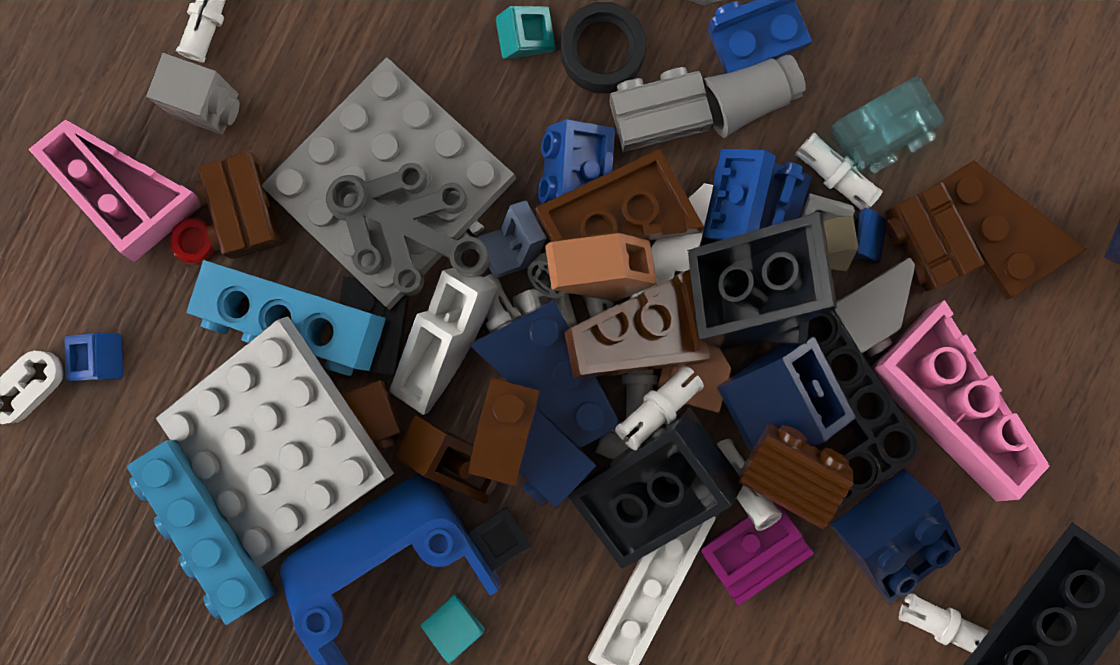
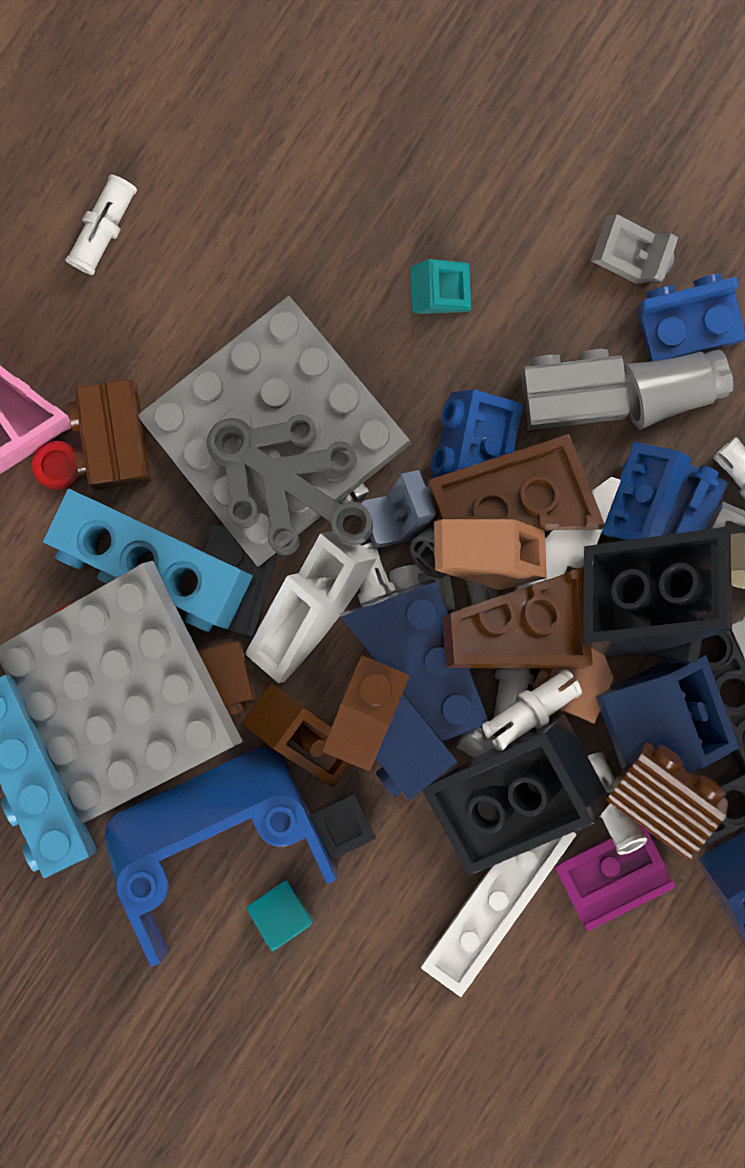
camera: 10 degrees right, 0 degrees up
light grey brick [146,53,240,135] -> none
black tyre [561,2,646,93] -> none

